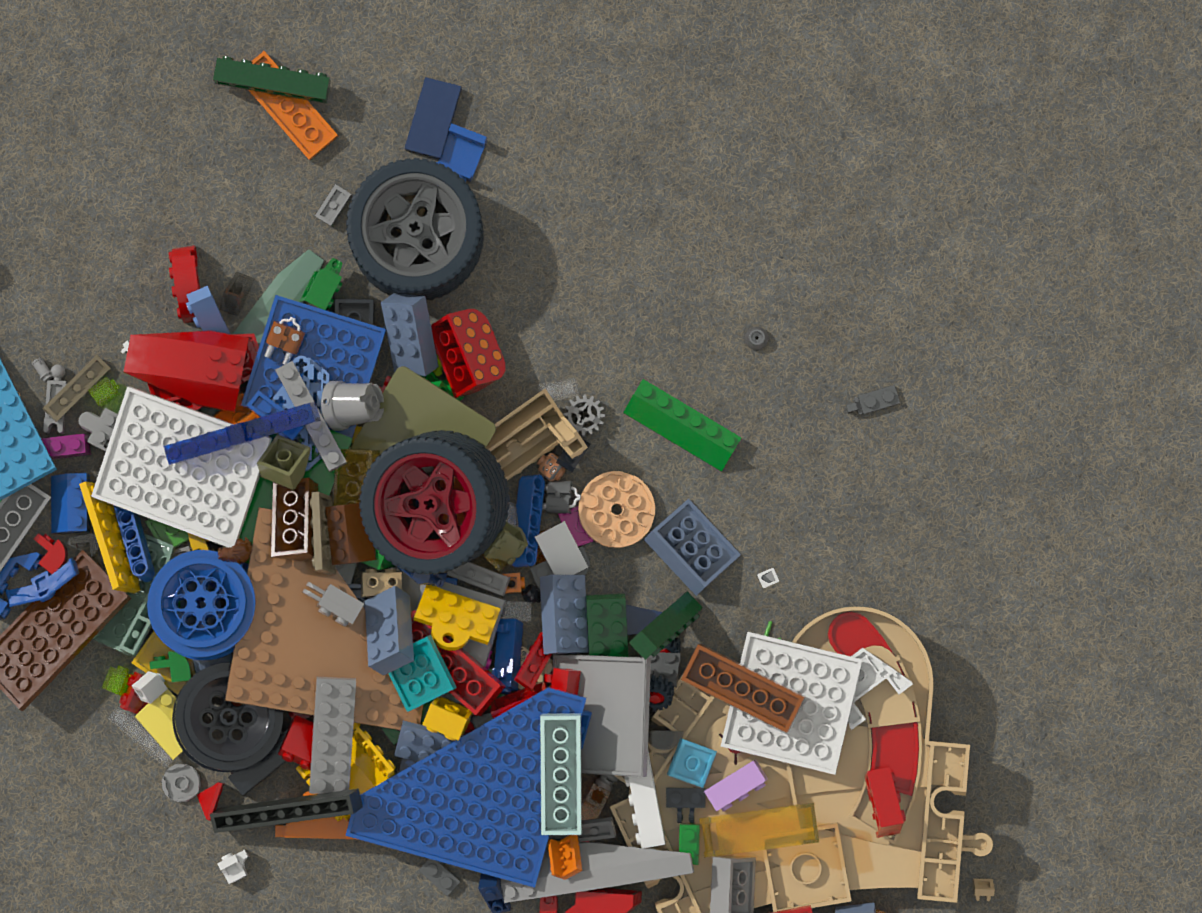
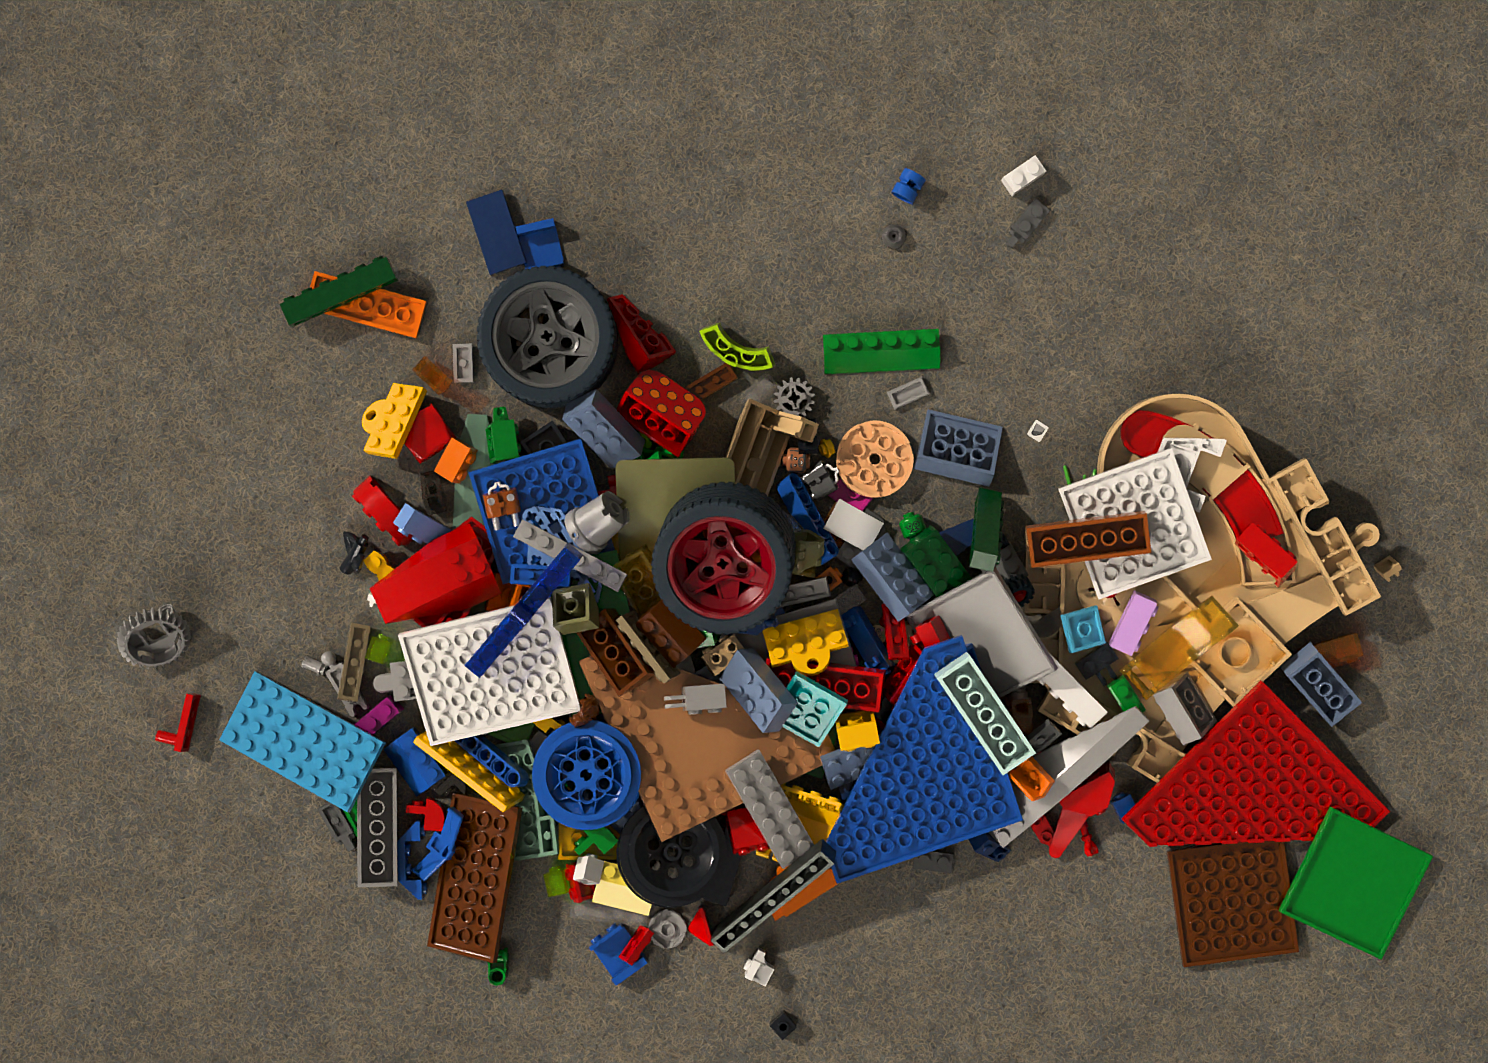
camera: 30 degrees left, 5 degrees up
none -> black plant [340,531,369,575]
none -> yellow plate [362,383,427,459]
none -> yellow brick [364,551,395,581]
none -> red piece [404,403,456,464]
none -> clear orange brick [412,356,452,395]
none -> orange brick [434,437,478,484]
none -> green piece [488,947,508,986]
none -> blue panel [589,922,648,986]
none -> red wedge [607,294,676,372]
none -> red plate [619,925,654,966]
none -> reddish brown plate [684,363,738,400]
none -> lime brick [699,322,775,370]
none -> yellow plate [819,439,835,458]
none -> light grey tile [886,377,930,410]
none -> blue wheel [891,168,926,204]
none -> green head [899,512,927,541]
none -> white brick [1001,155,1046,196]

